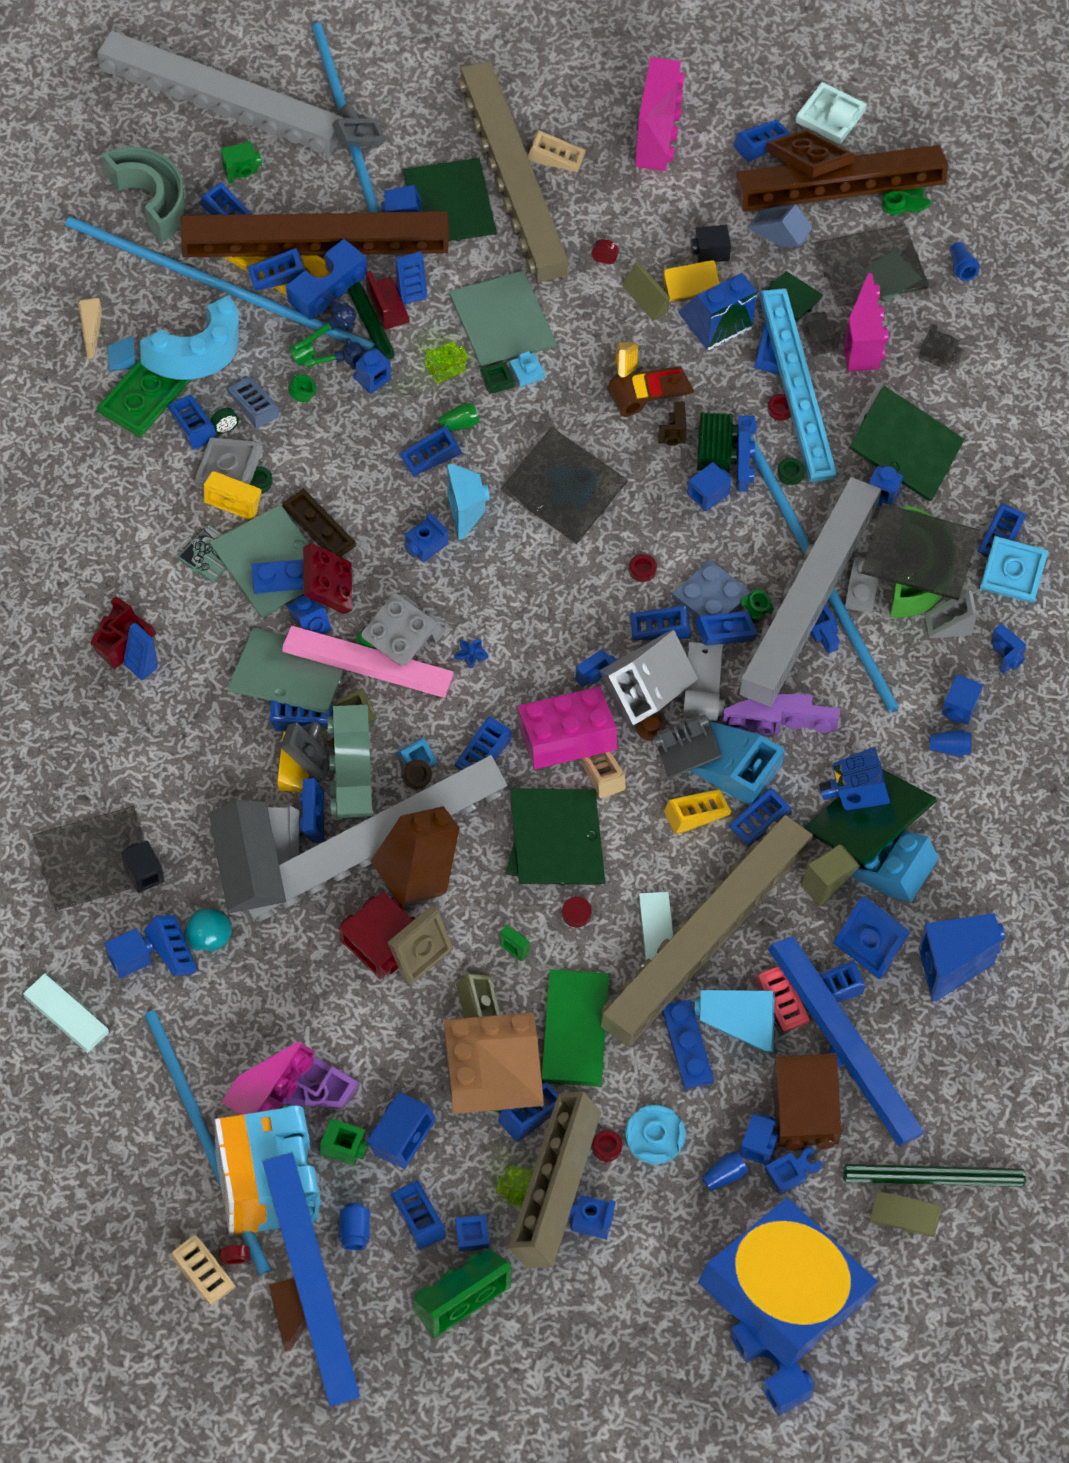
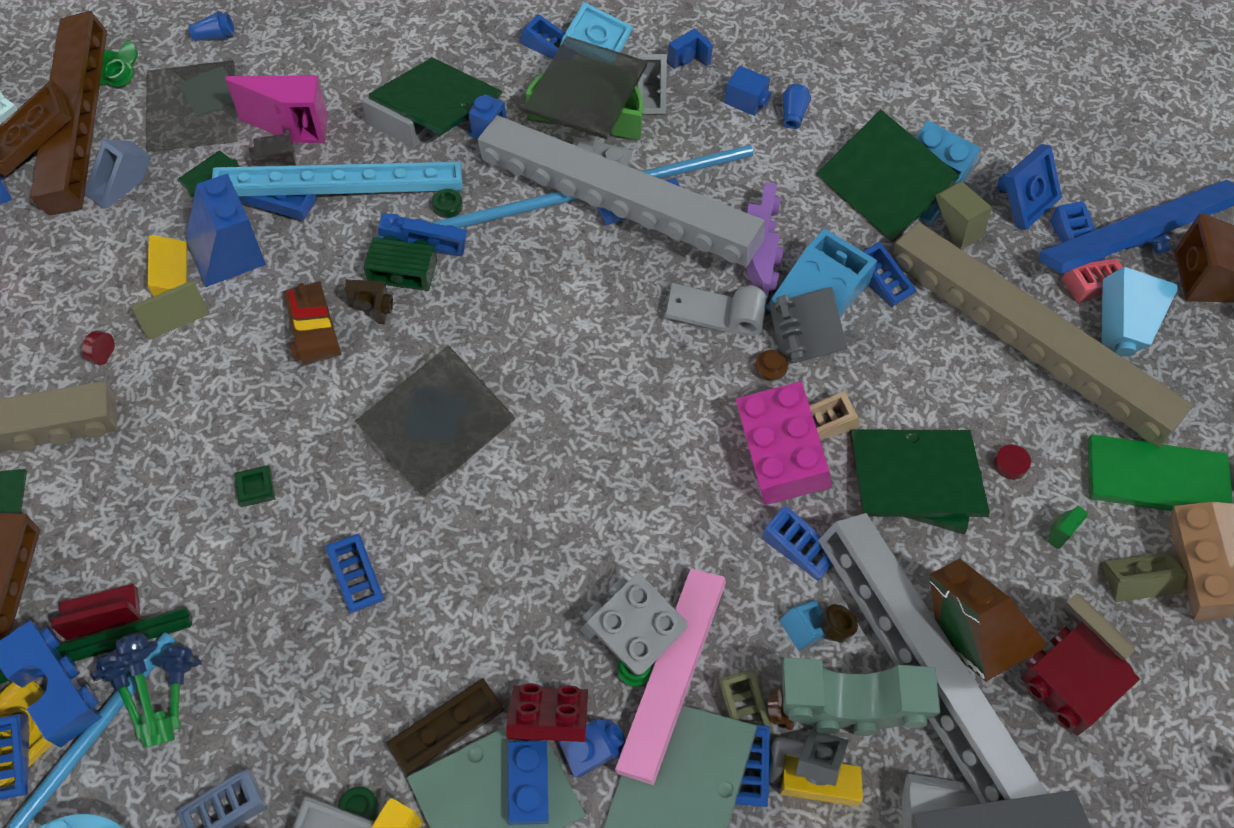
camera: 85 degrees left, 0 degrees up
green tile [288,374,317,402] -> none
blue plate [299,778,324,843] -> none
blue brick [353,348,391,394] -> none
blue slope [395,252,427,304] -> none
blue brick [404,513,448,562] -> none
clear neon green brick [425,341,468,384] -> none
green cone [438,402,480,431] -> none
medium azure slope [447,464,490,540] -> none
sand green piece [449,270,557,368] -> none
blue plant [454,639,489,668] -> none
medium azure tile [509,351,545,387] -> none
blue bracket [575,649,617,688] -> none
light grey slope [599,629,698,725] -> none
yellow slope [616,342,638,377] -> none
dark red tile [629,554,657,582] -> none
blue slope [630,605,691,640] -> none
light aqua tile [639,892,673,961] -> none
blue plate [662,999,714,1090] -> none
yellow slope [664,789,731,834] -> none
sand blue plate [672,559,751,619] -> none
blue brick [687,462,732,512] -> none
black brick [690,225,731,263] -> none
blue plate [695,611,758,646] -> none
green plate [741,589,773,620] -> none
dark red tile [767,394,791,421] -> none
blue torso [819,747,890,810] -> none
blue slope [918,913,1005,1002] -> none
clear smoke brick [919,325,963,371] -> none

